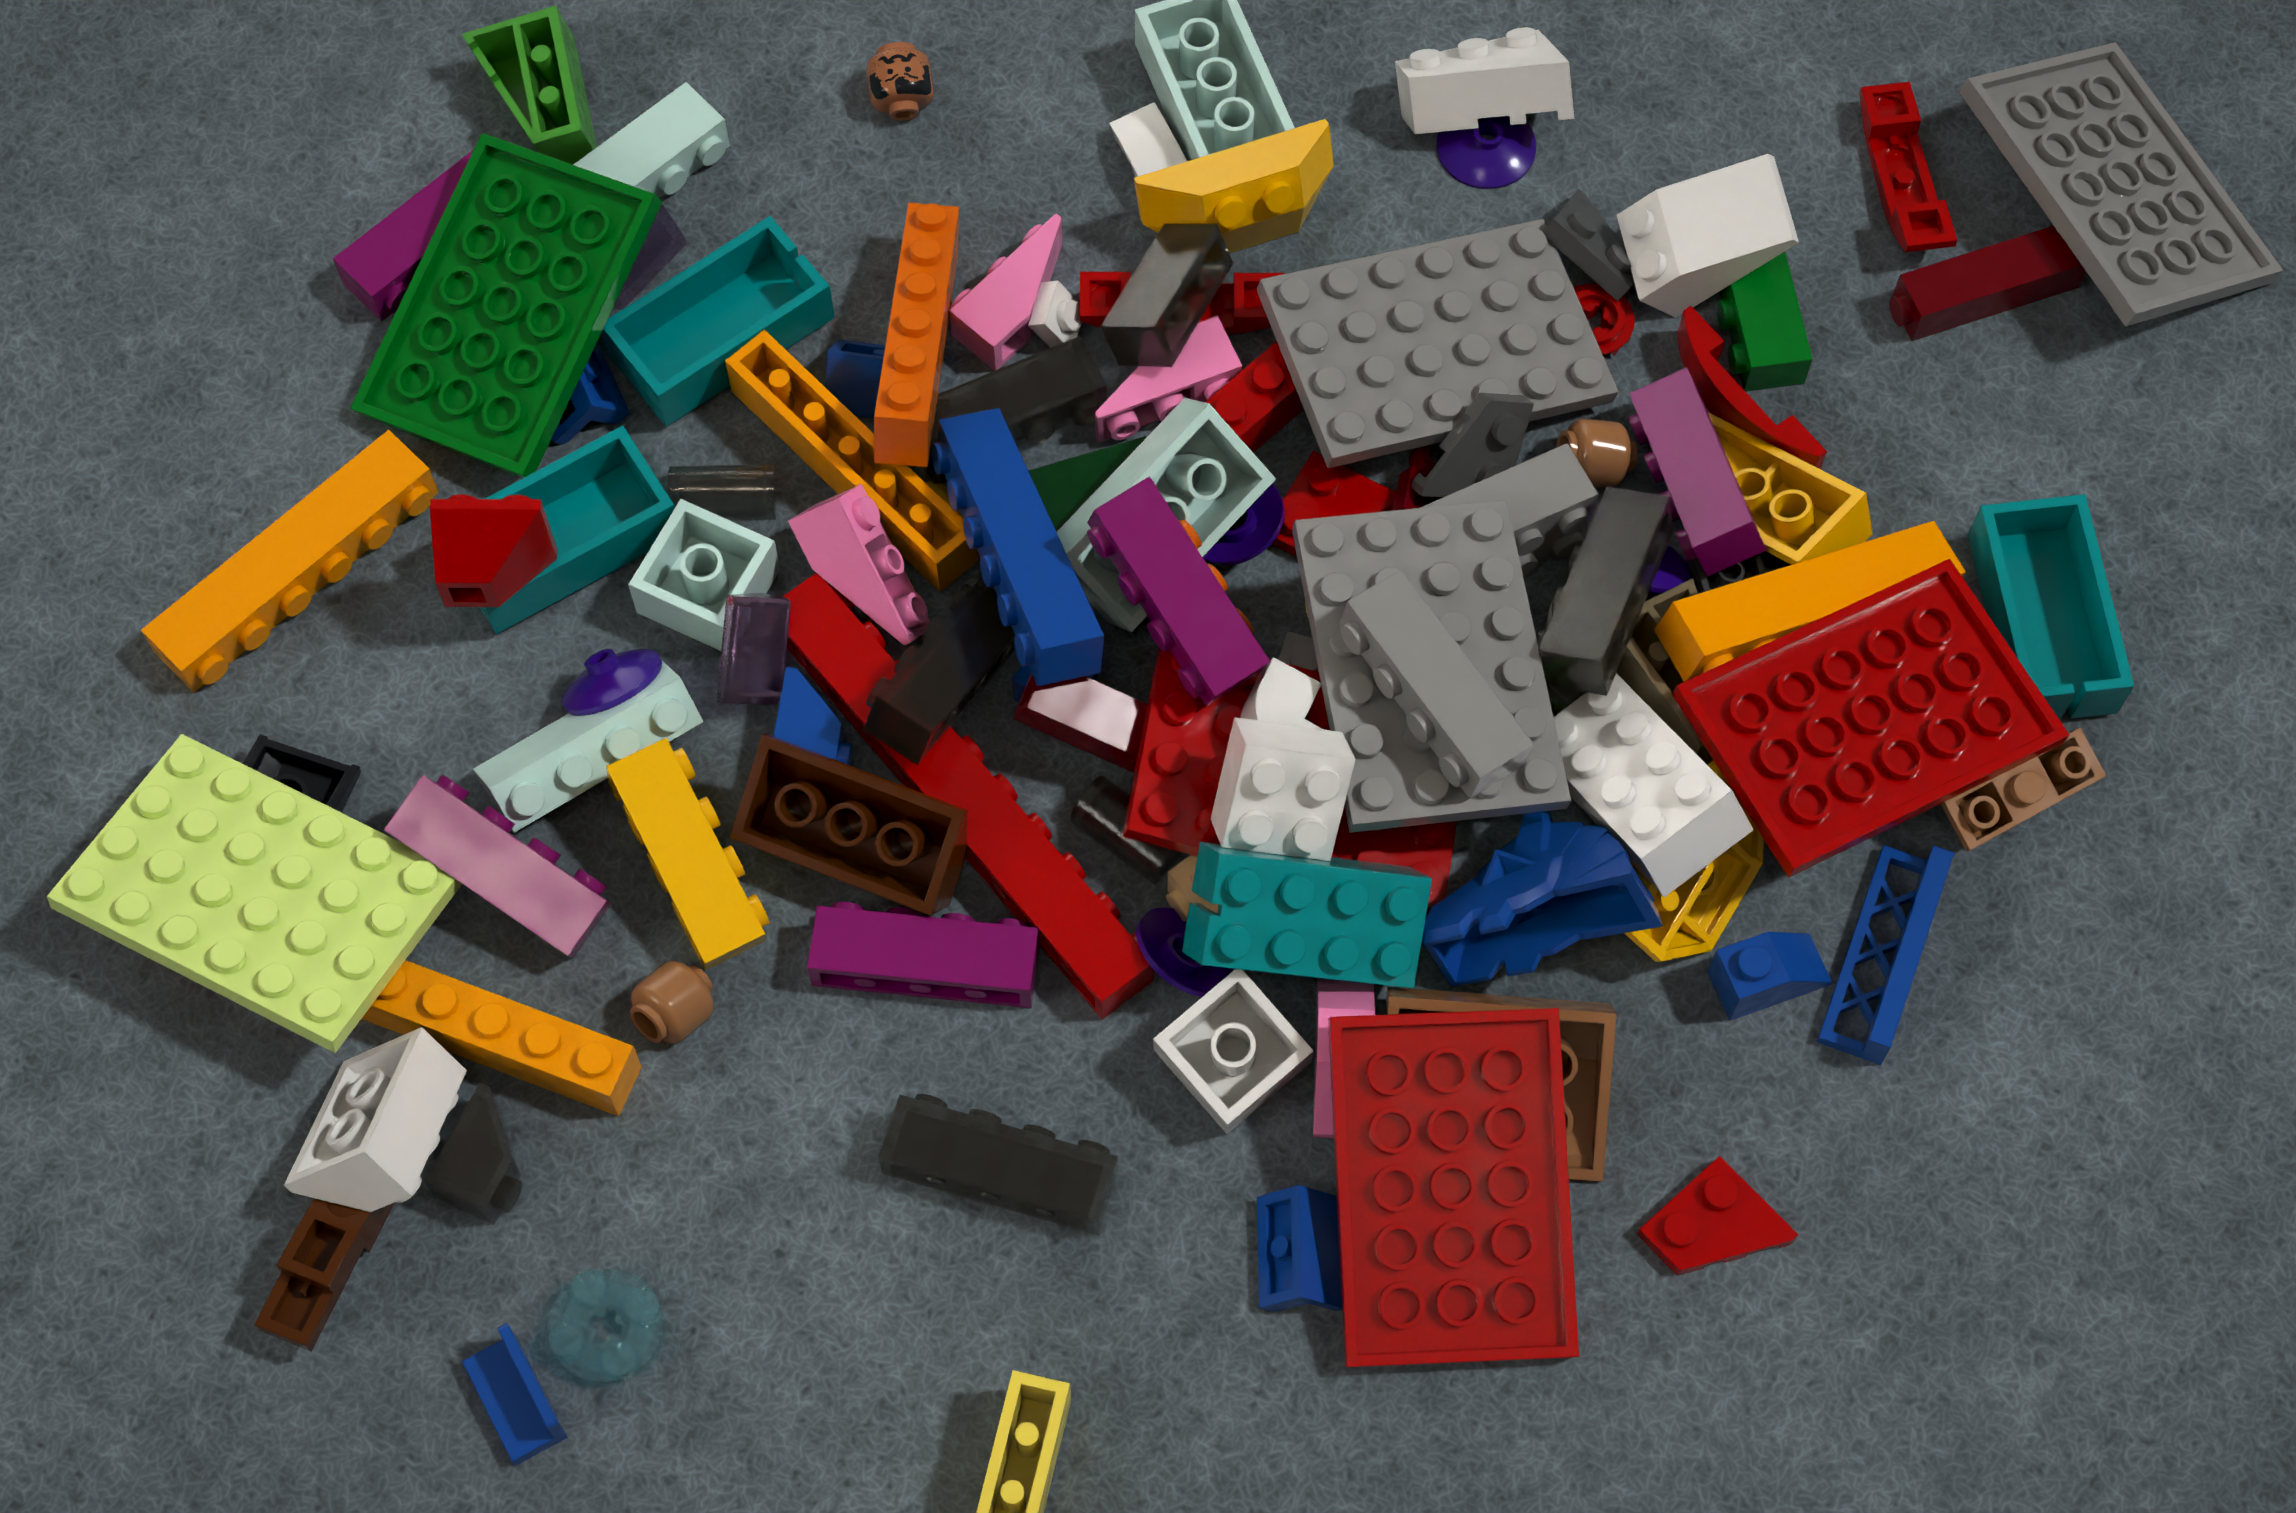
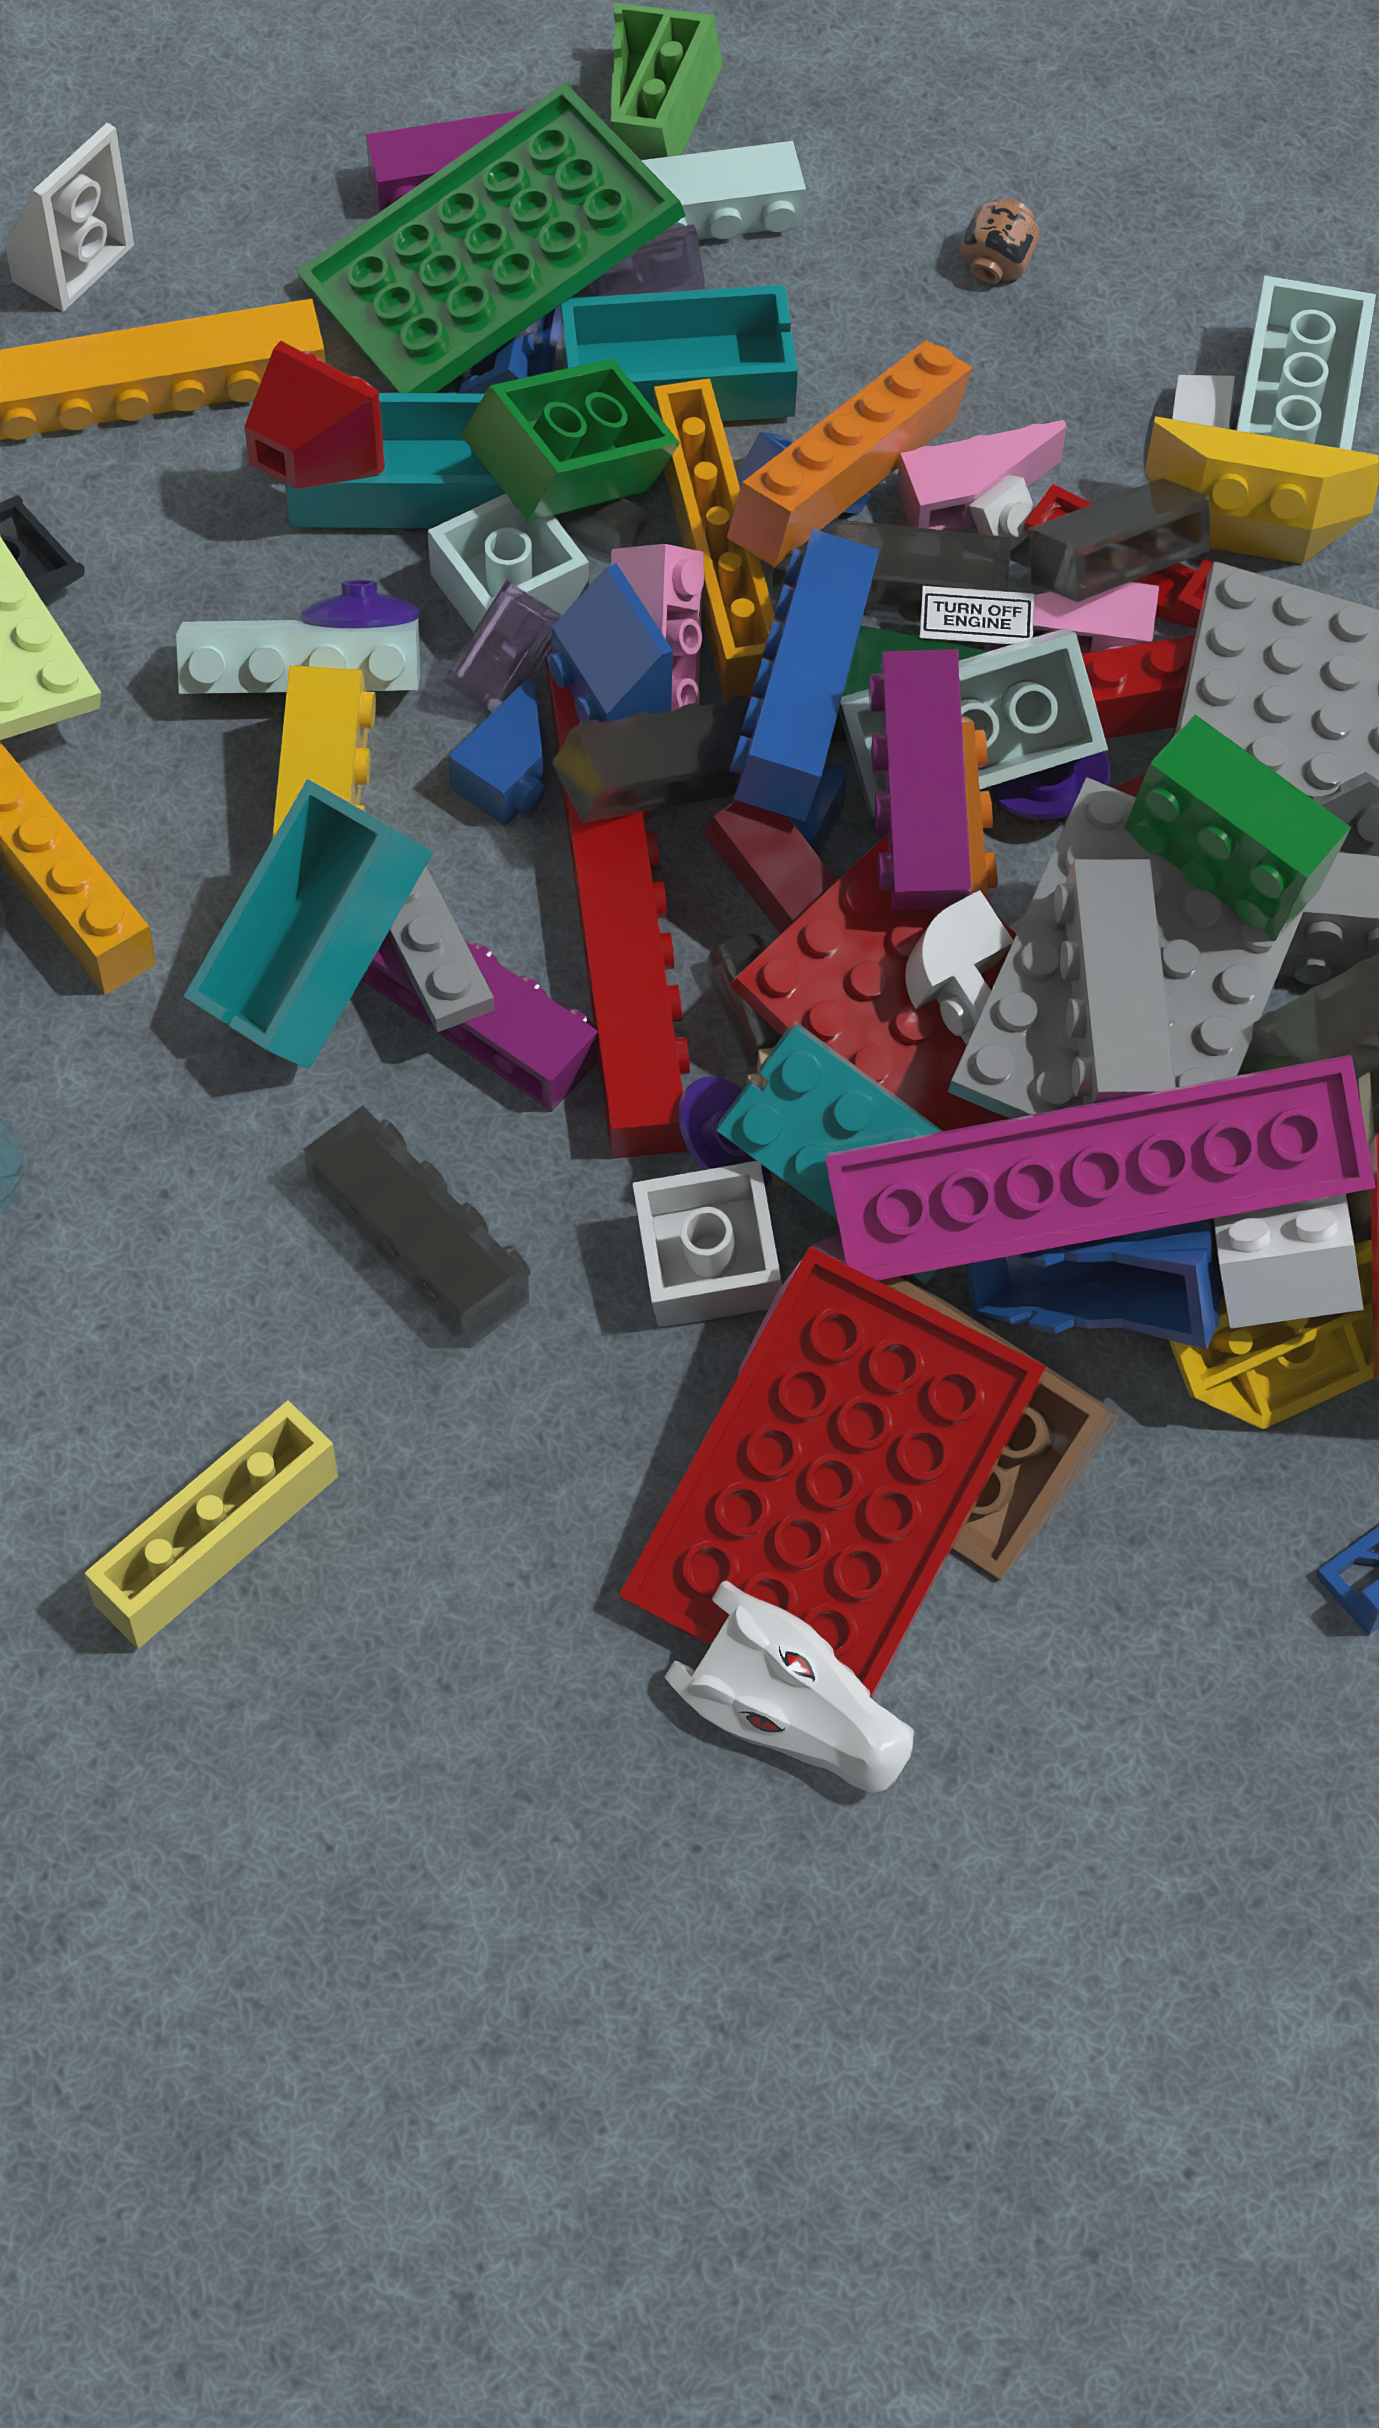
camera: 30 degrees right, 5 degrees down
brick [384,774,612,958] -> none
medium nougat head [630,961,714,1044] -> none
reddish brown slope [729,733,968,916] -> none
white brick [1210,717,1356,861] -> none
blue panel [1257,1185,1342,1311] -> none
red wing [1637,1156,1799,1276] -> none
blue slope [1707,932,1832,1021] -> none
none -> white slope [5,123,134,312]
none -> teal piece [183,779,434,1070]
none -> light grey plate [387,867,495,1033]
none -> green brick [461,358,680,522]
none -> blue slope [547,563,673,750]
none -> white animal [664,1581,914,1794]
none -> dark pink plate [825,1055,1376,1280]
none -> white sticker [920,586,1034,645]
none -> green brick [1124,714,1351,940]

